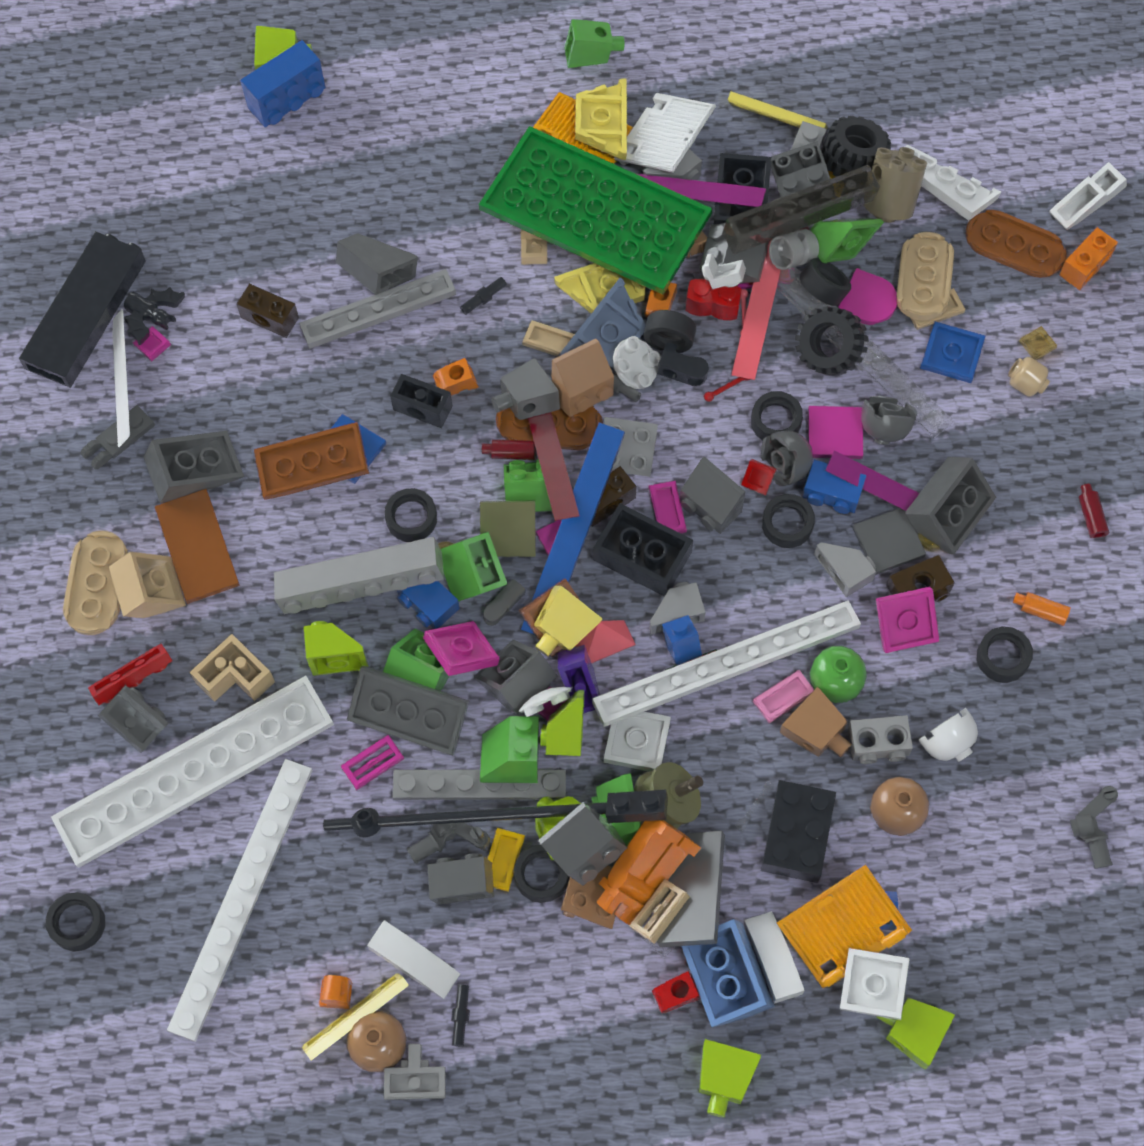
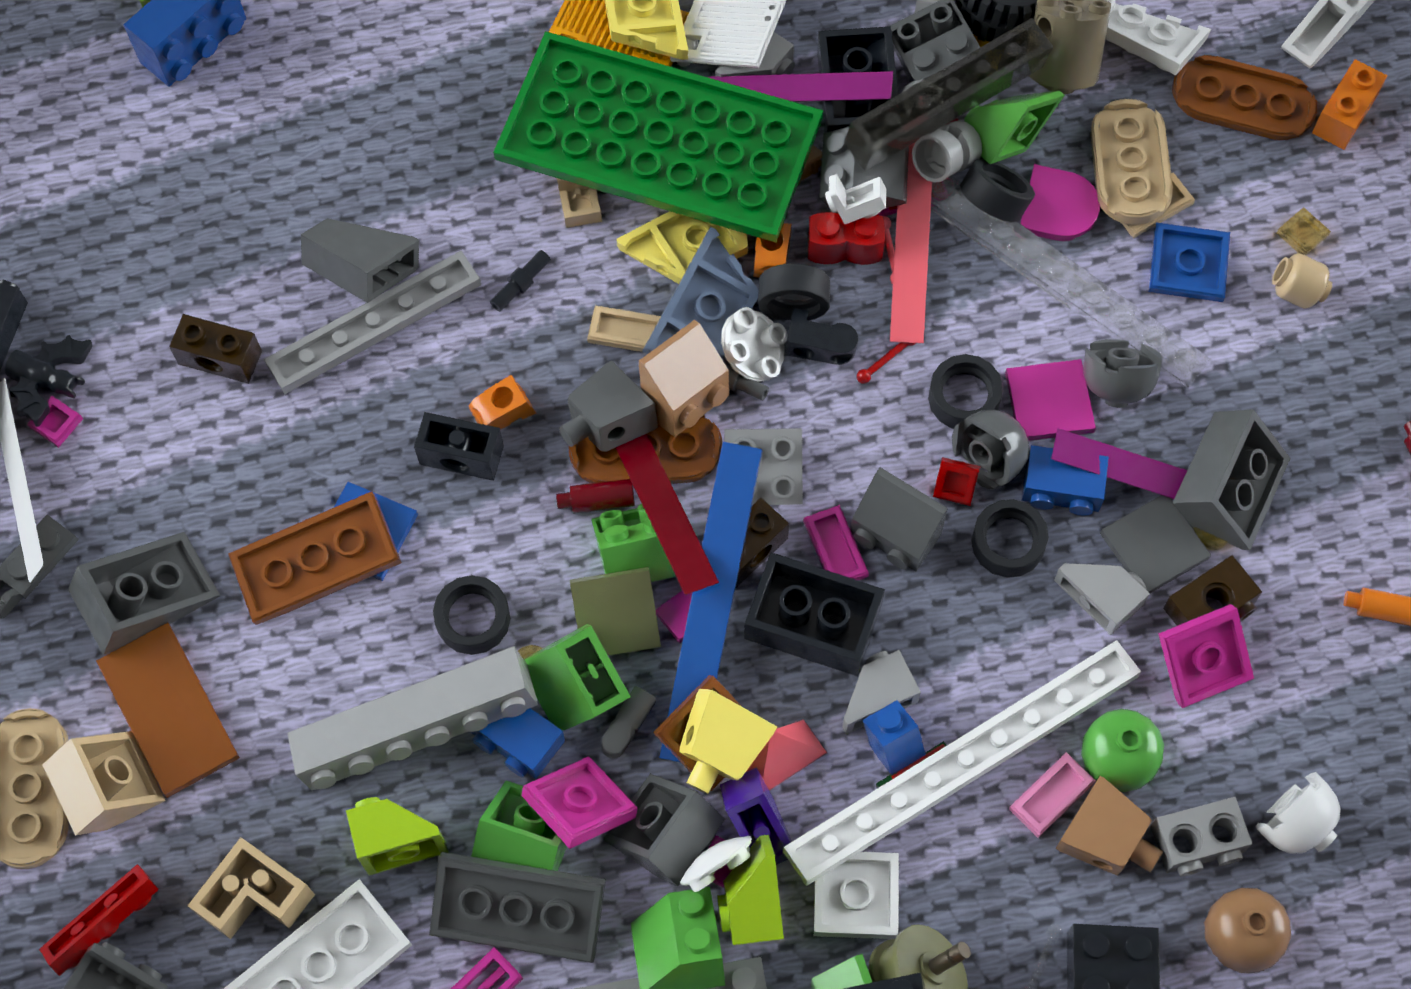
camera: 10 degrees left, 0 degrees up
black tyre [795,306,869,375] -> none
black tyre [976,626,1033,683] -> none

